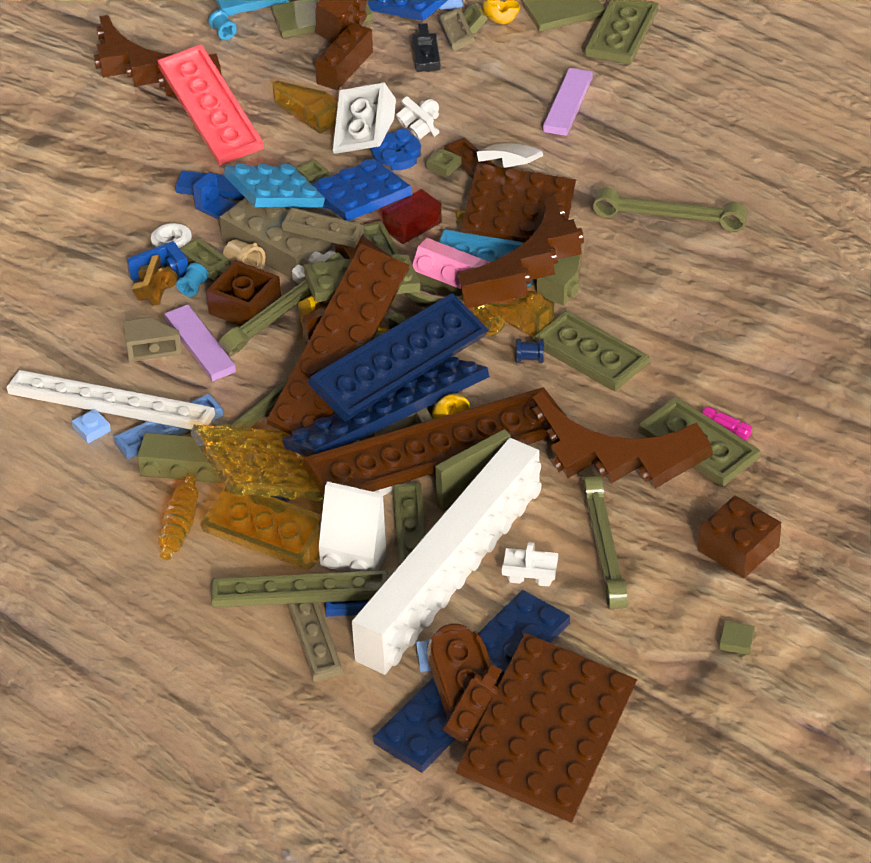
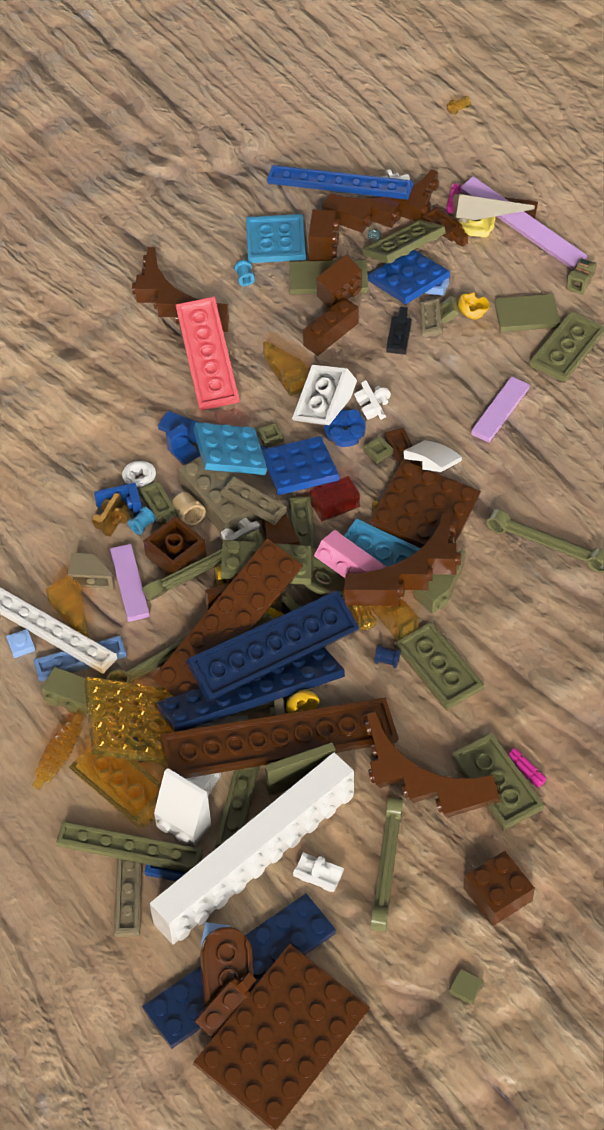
camera: 15 degrees right, 10 degrees up
none -> clear yellow slope [46,575,89,638]

